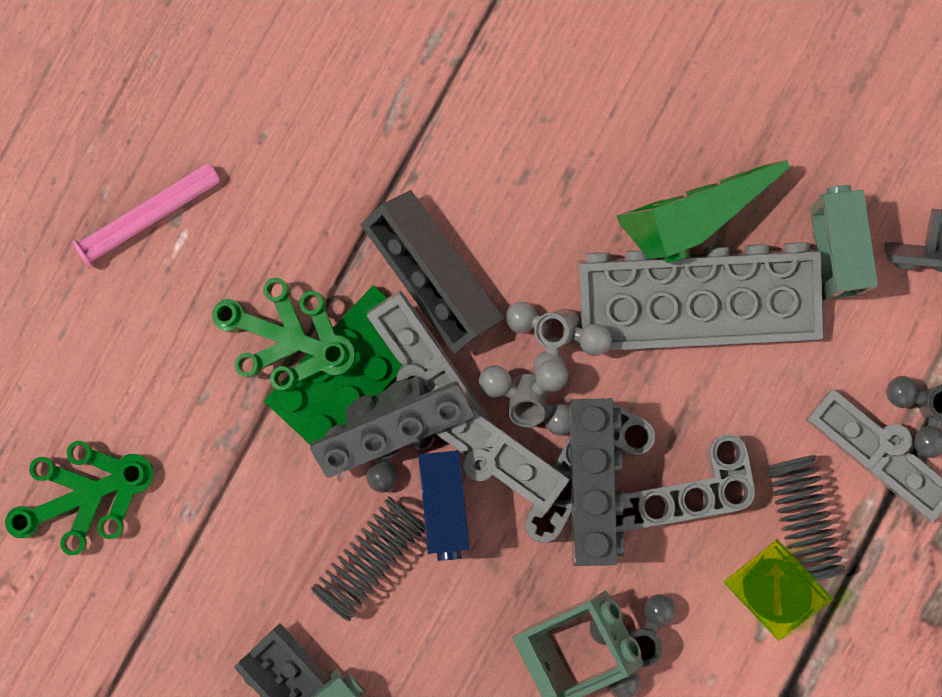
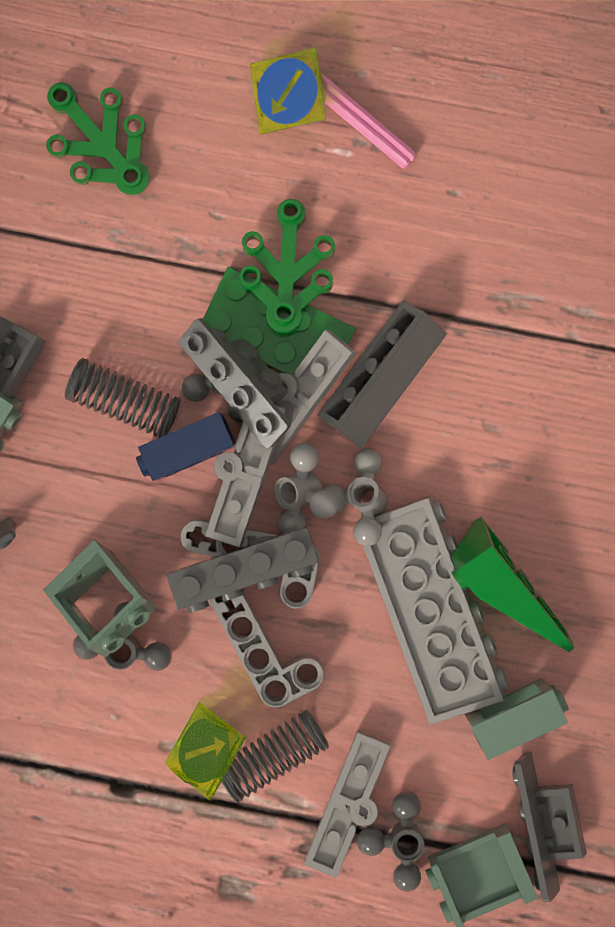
camera: 75 degrees right, 5 degrees up
none -> piece [250,47,327,135]

